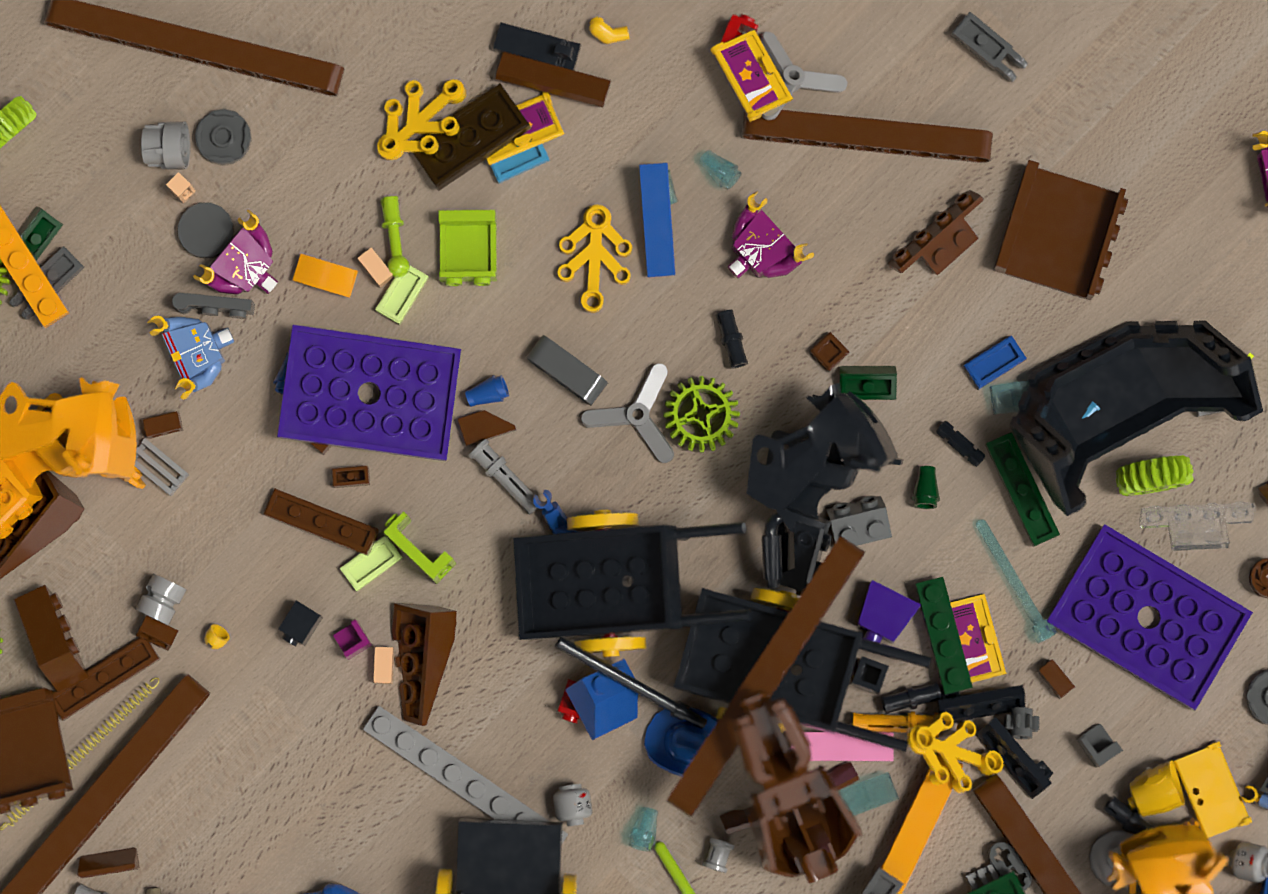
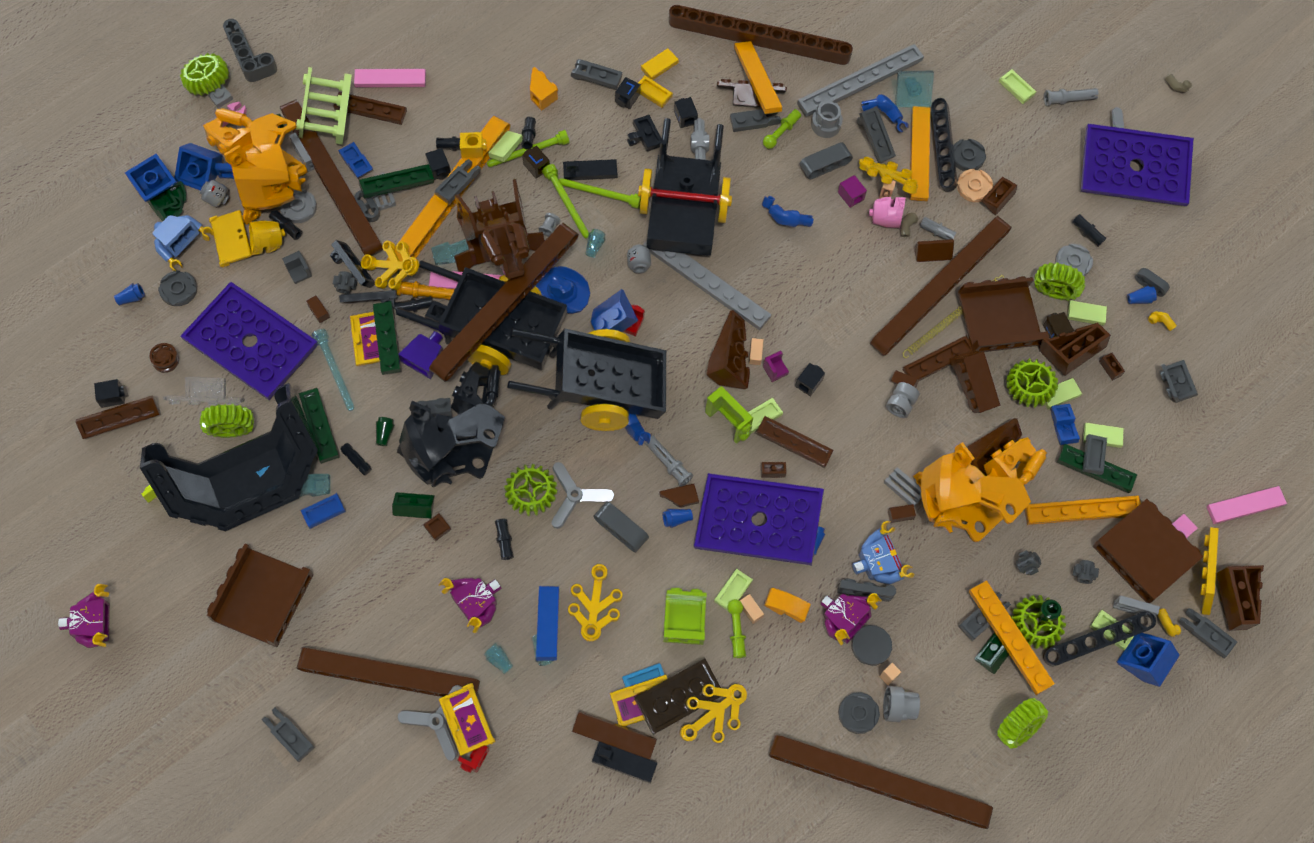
camera: 175 degrees right, 15 degrees down
yellow hinge [204,624,230,649] -> none
black bar [555,637,707,729] -> none
yellow arm [589,17,630,44] -> none
reddish brown bracket [888,190,984,276] -> none

